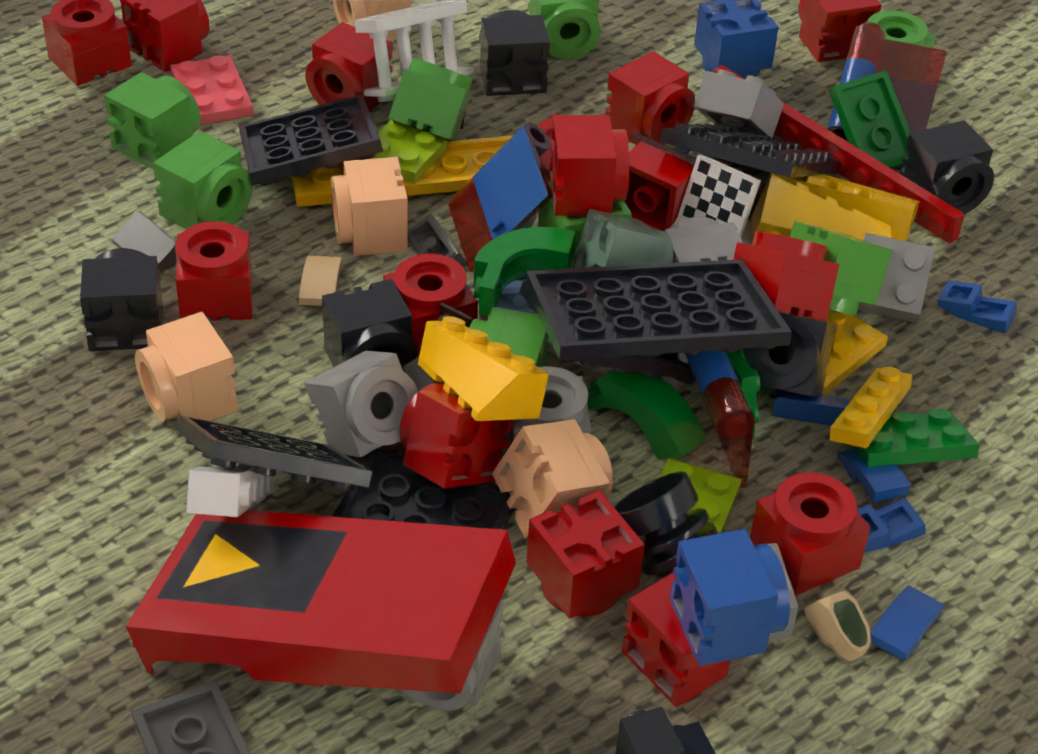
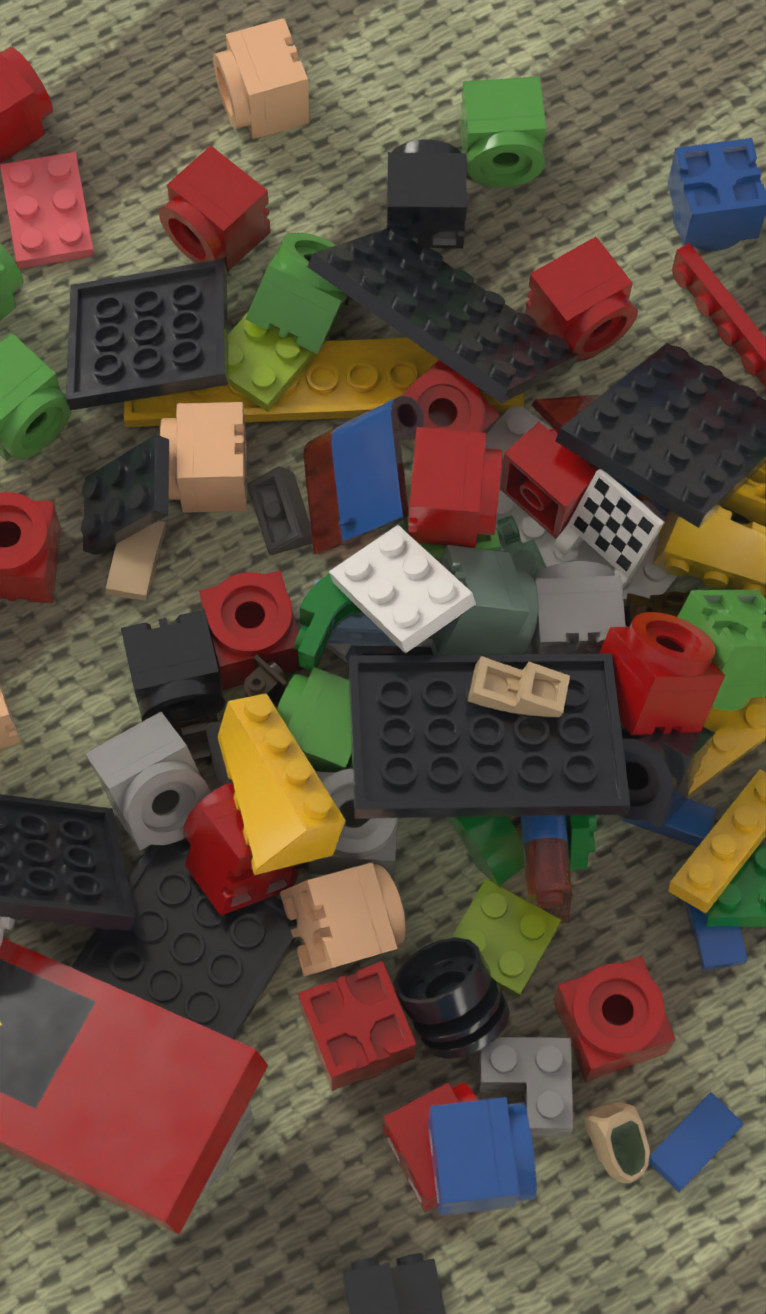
camera: 10 degrees right, 25 degrees up
white fence [354,0,474,102] -> none
light grey brick [693,69,784,139] -> none
blue slope [857,497,926,552] -> none
none -> black plate [81,435,169,555]
none -> black plate [307,227,579,404]
none -> white plate [329,525,476,653]
none -> tan slope [468,656,570,717]

